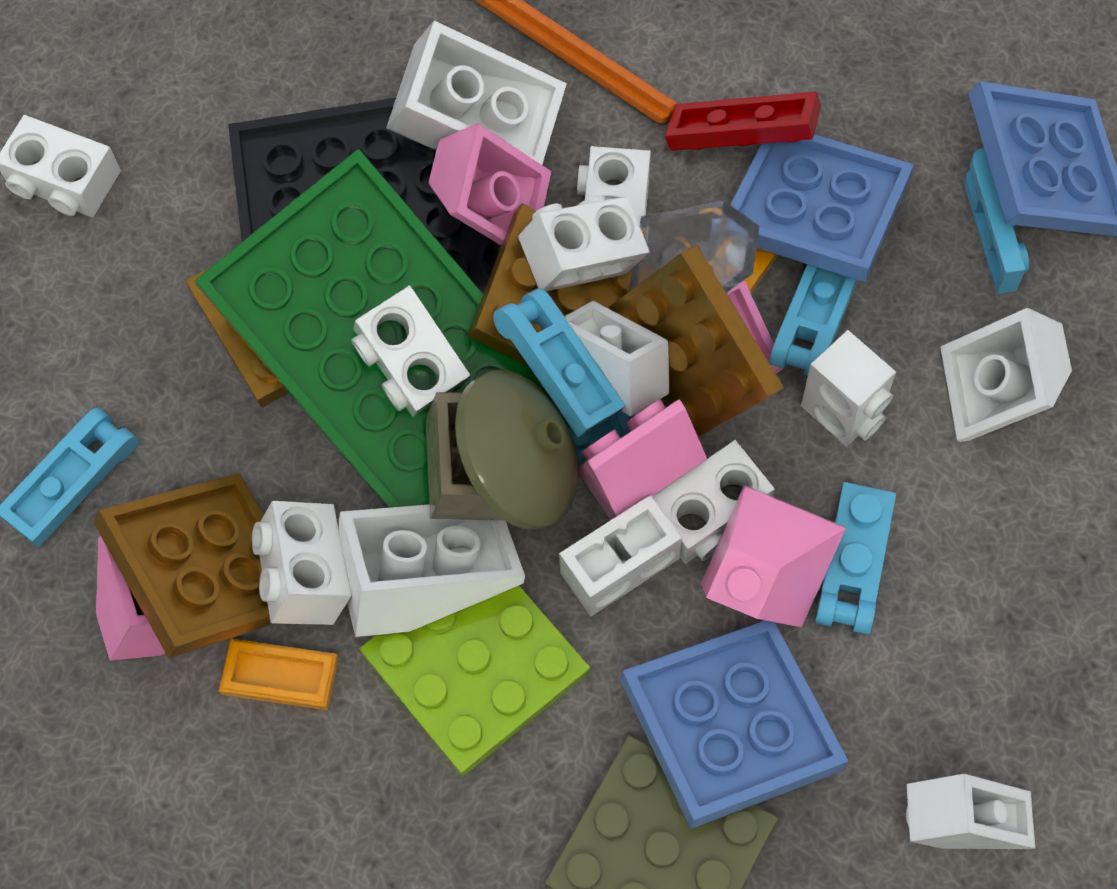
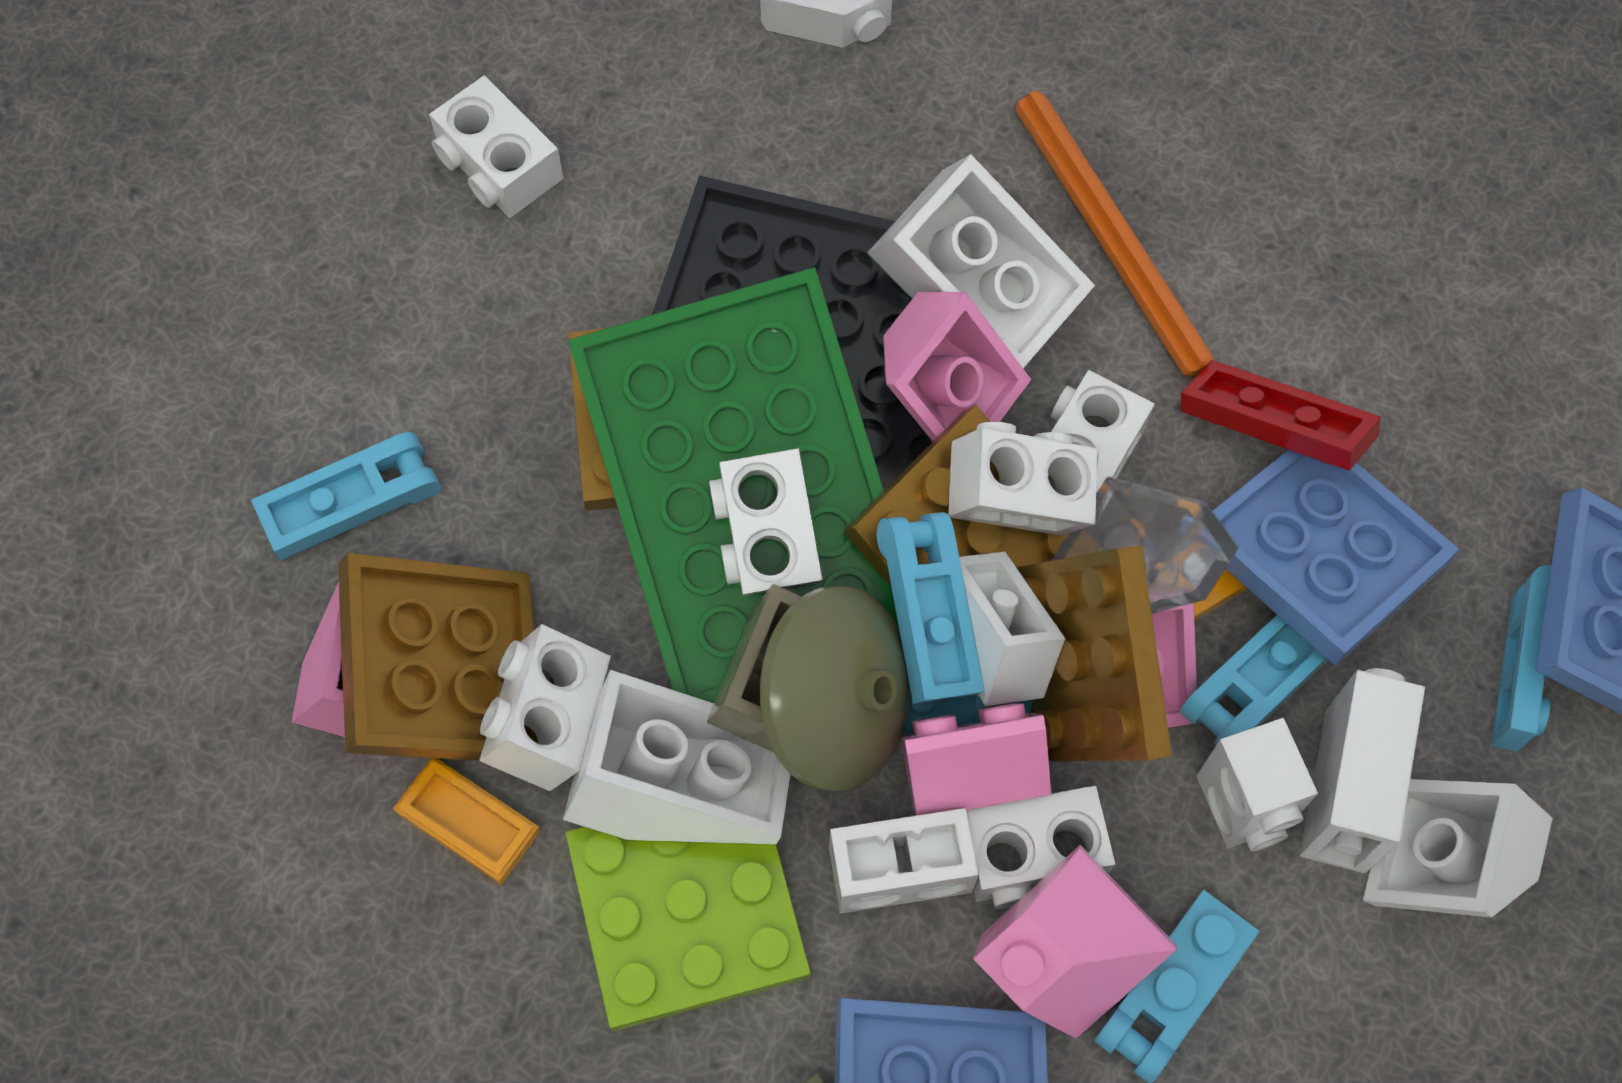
camera: 20 degrees right, 0 degrees up
none -> white brick [1299,668,1425,873]

